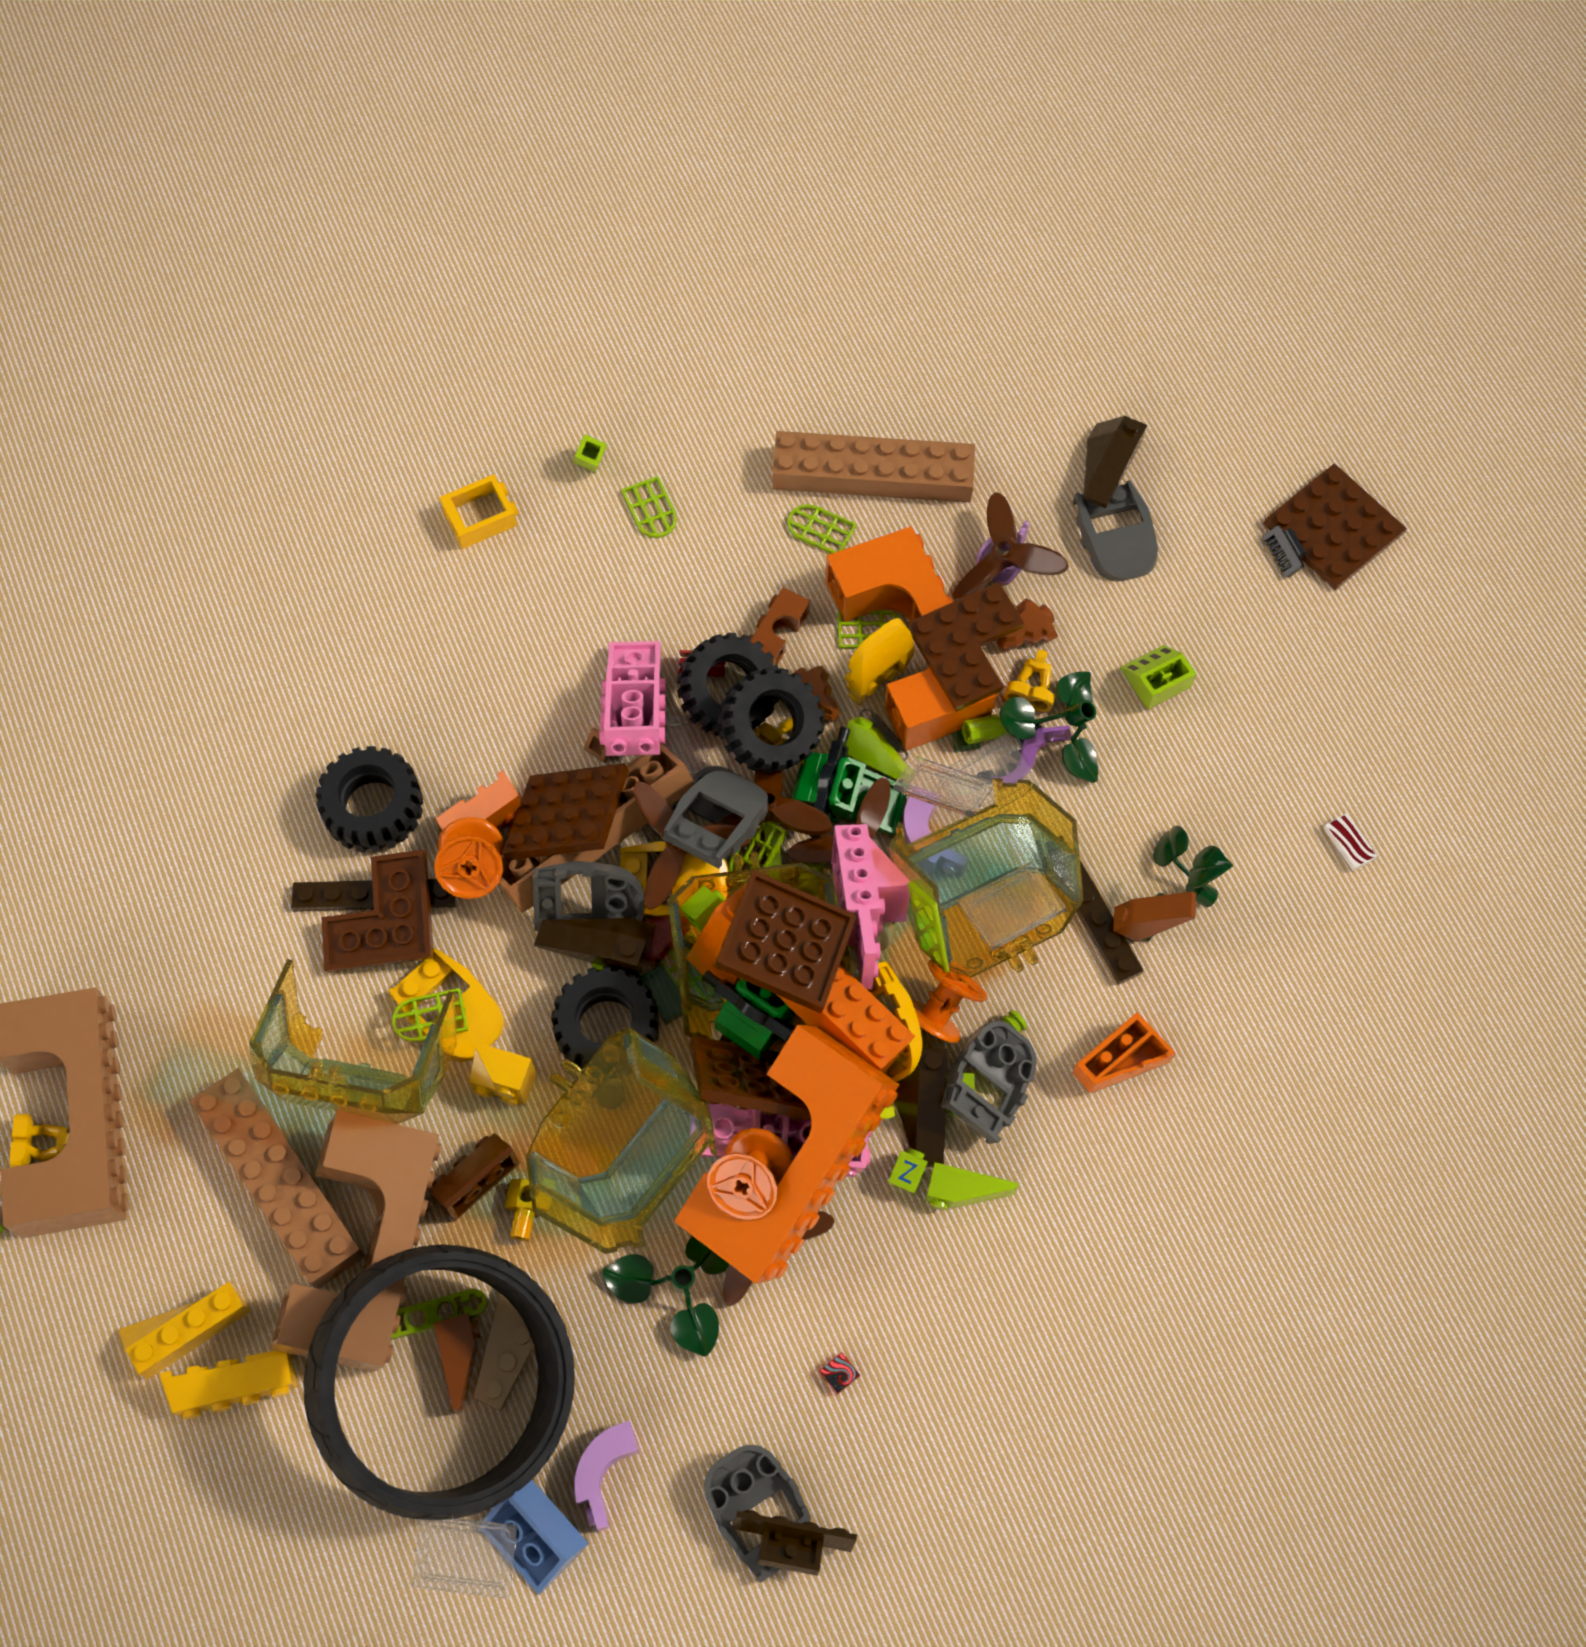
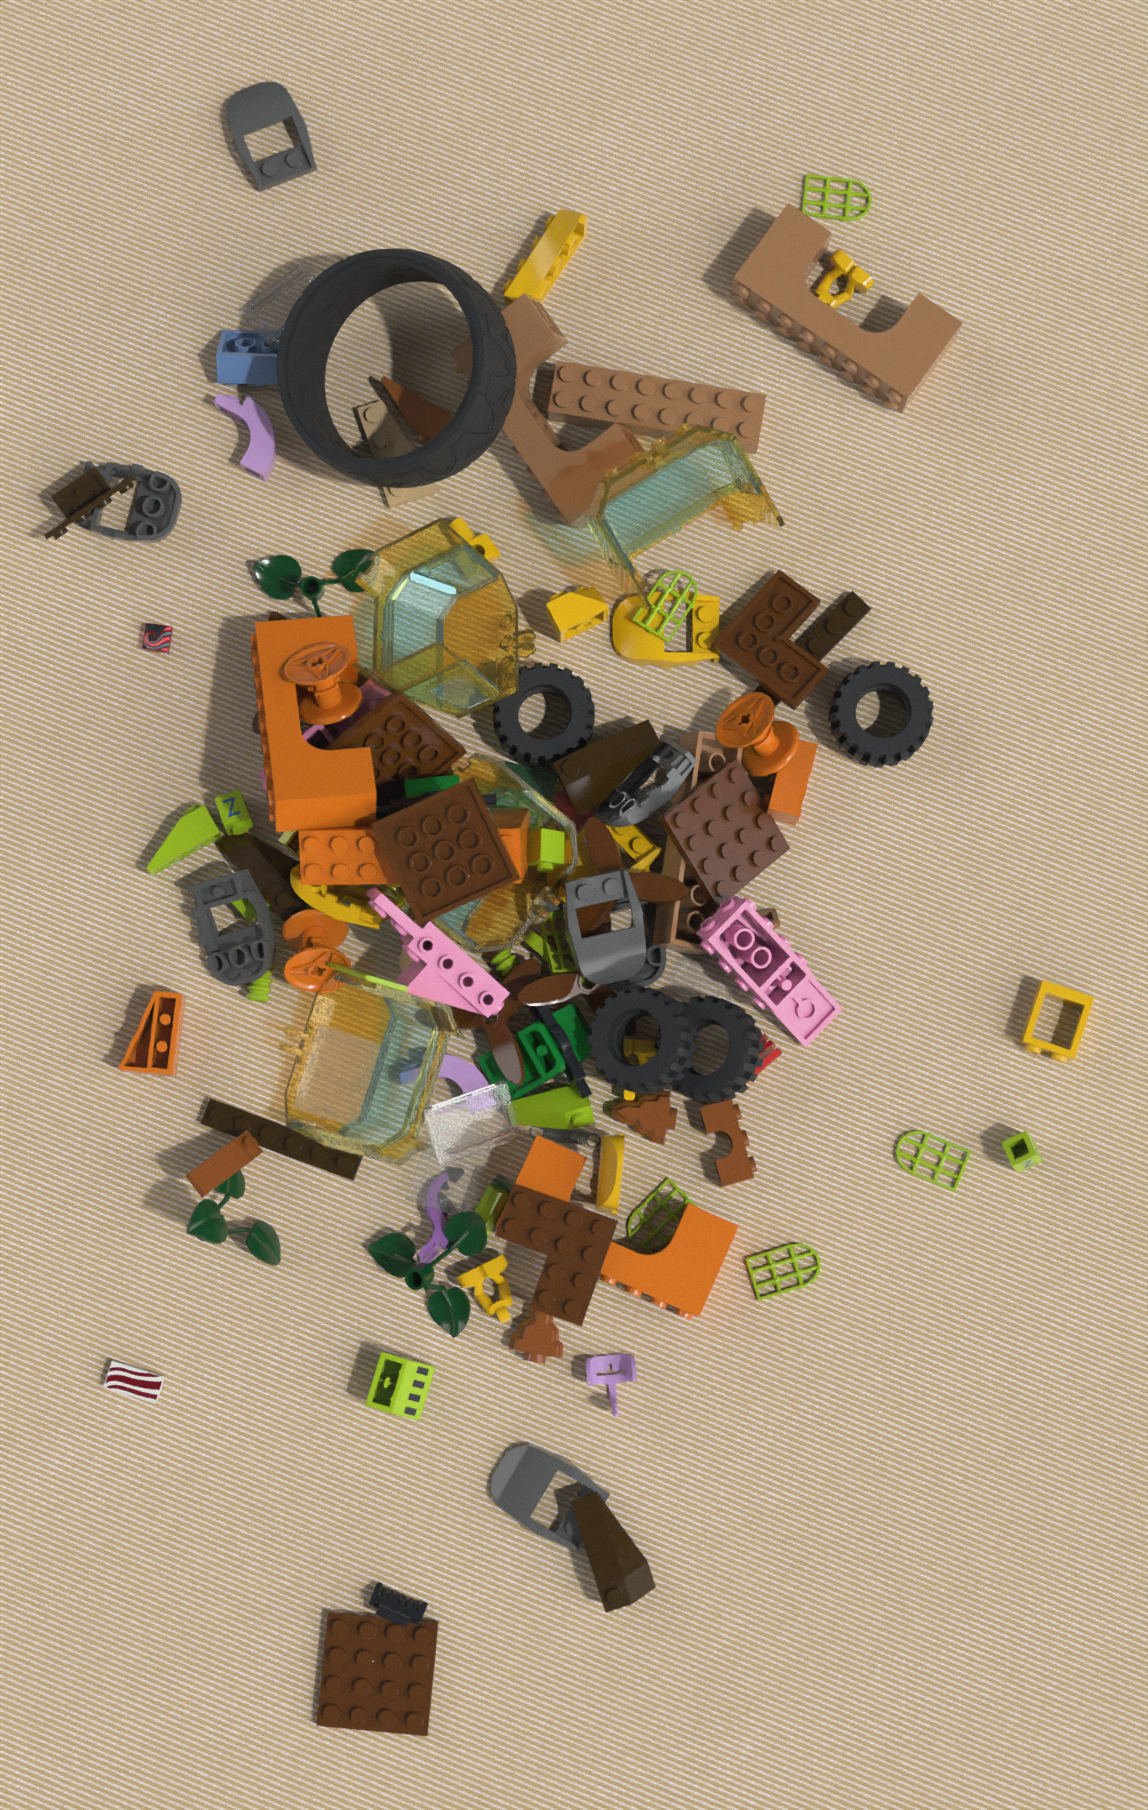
camera: 135 degrees right, 15 degrees up
yellow wedge [119,1281,251,1379] -> none
reddish brown slope [429,1133,520,1221] -> none
medium nougat brick [772,431,975,502] -> none
reddish brown piece [953,492,1069,601] -> none

